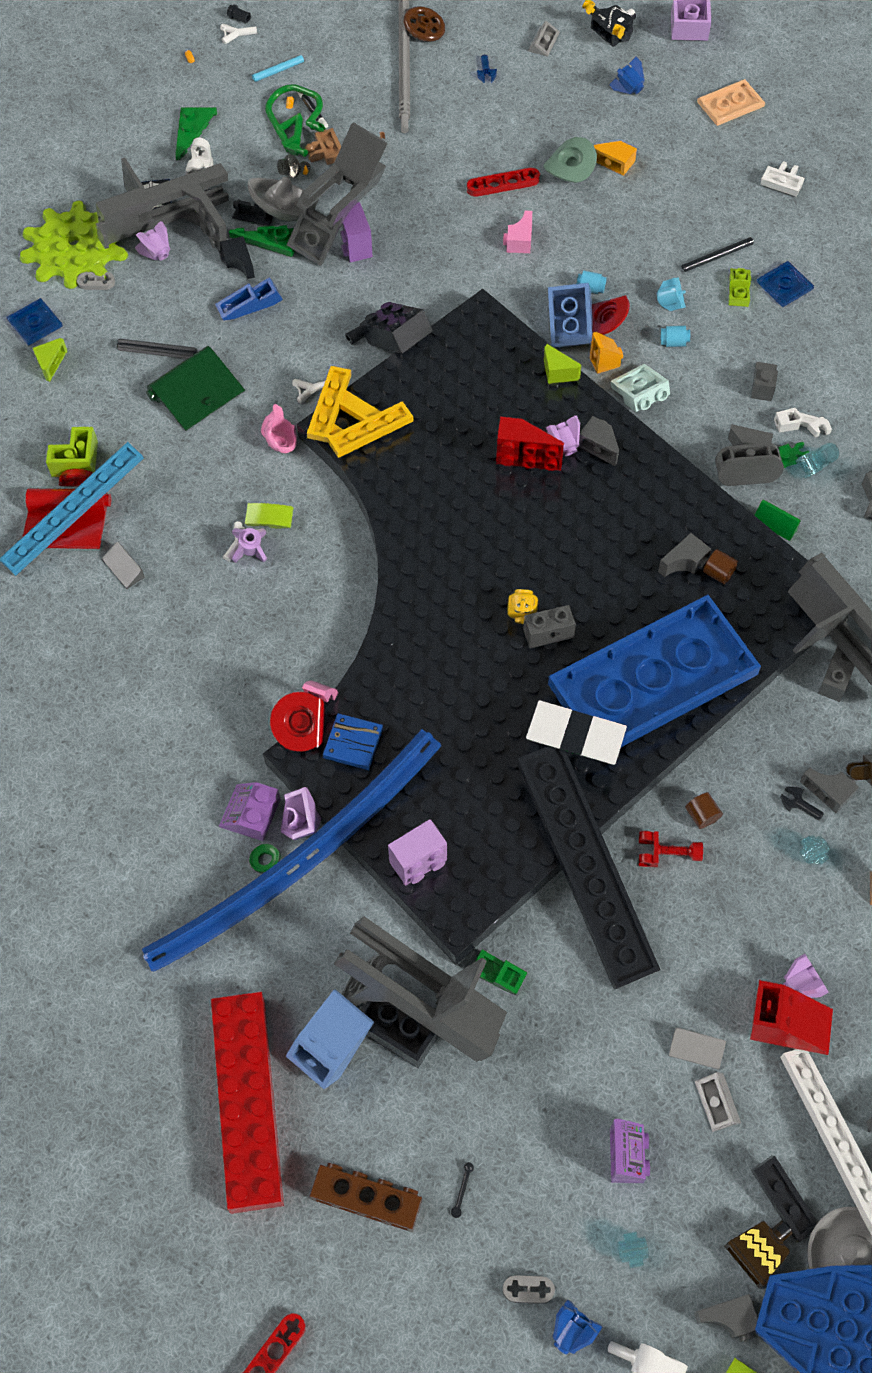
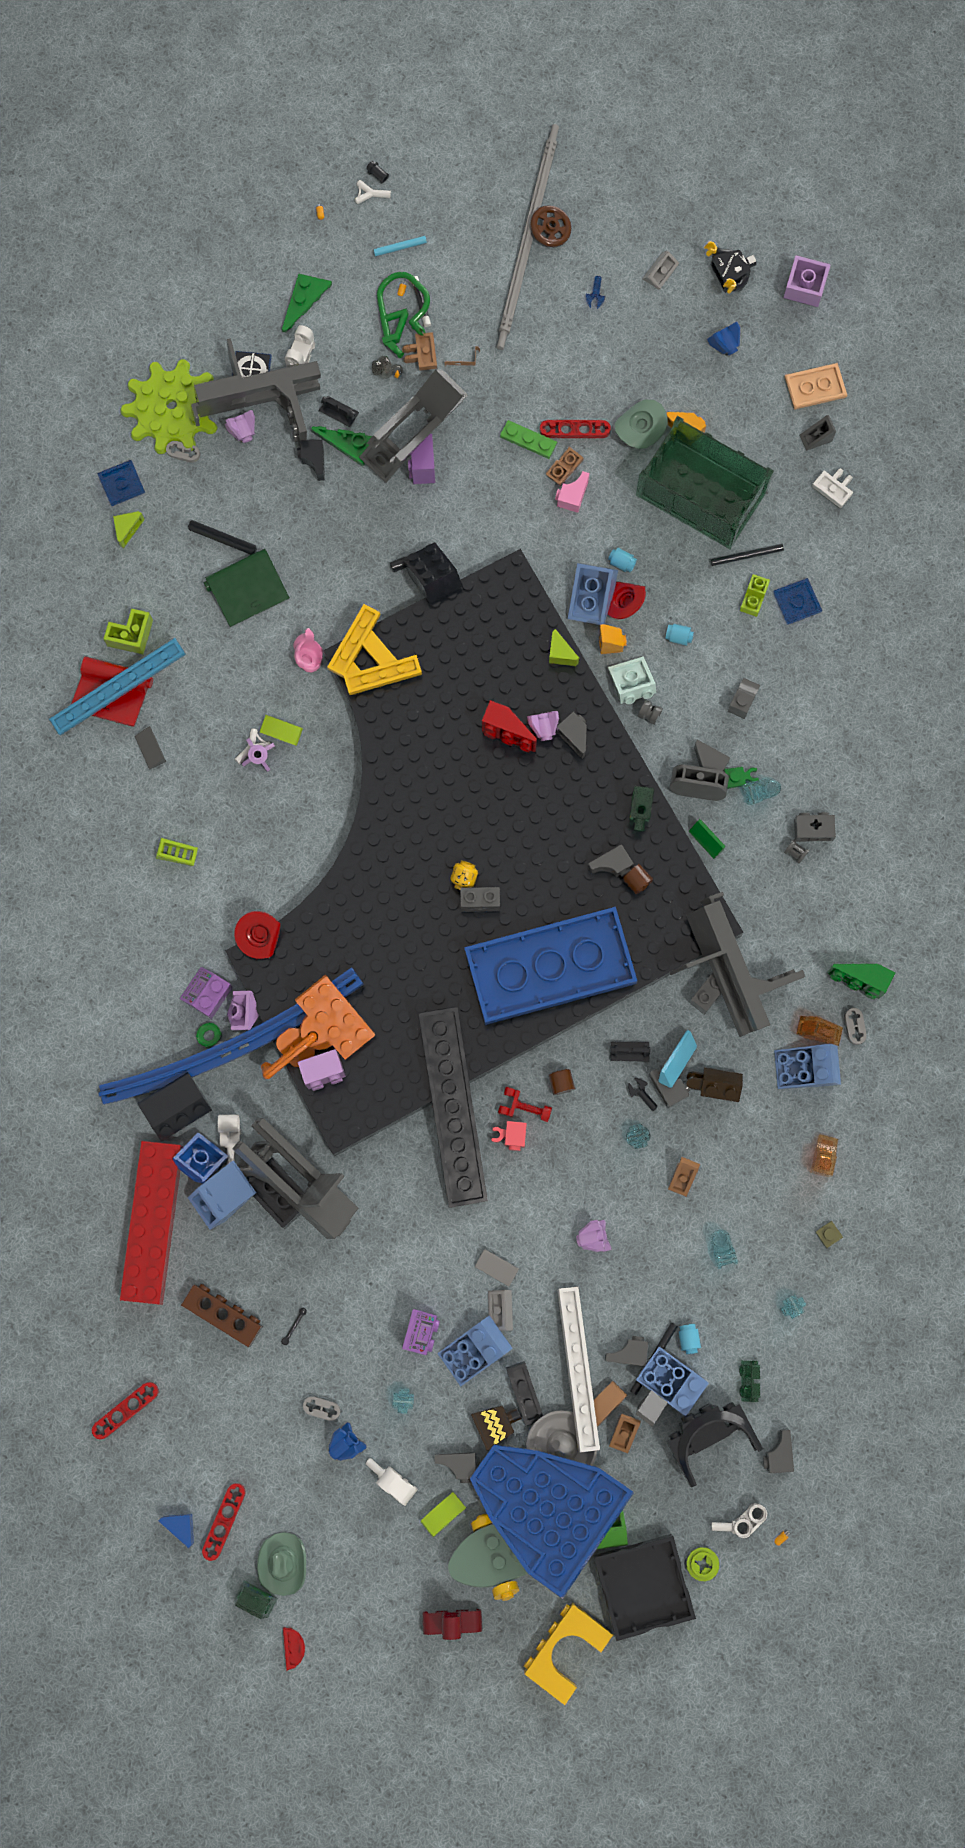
camera: 15 degrees right, 15 degrees up
red tile [59,469,93,487] -> none
blue slope [215,277,283,321] -> none
light grey hat [248,177,304,221] -> none
white piece [292,379,325,404] -> none
bright pink slope [302,680,338,703] -> none
blue tile [323,713,383,770] -> none
green slope [474,949,527,995] -> none
white sticker [526,701,627,765] -> none
medium azure piece [657,277,686,311] -> none
red slope [750,980,833,1055] -> none
white piece [774,408,832,437] -> none
none -> black slope [137,1072,212,1142]
none -> lime slope [156,838,198,866]
none -> blue slope [173,1132,228,1184]
none -> white beam [218,1115,241,1165]
none -> orange plate [261,975,375,1079]
none -> medium blue slope [437,1315,513,1387]
none -> coral brick [492,1121,527,1151]
none -> bright green plate [500,420,557,459]
none -> medium nougat slope [546,447,584,485]
none -> black hinge [610,1041,650,1062]
none -> clear green torso [630,786,654,832]
none -> clear green container [636,416,774,550]
none -> dark grey wheel [638,700,663,725]
none -> medium azure slope [658,1030,697,1088]
none -> dark grey slope [799,415,836,451]

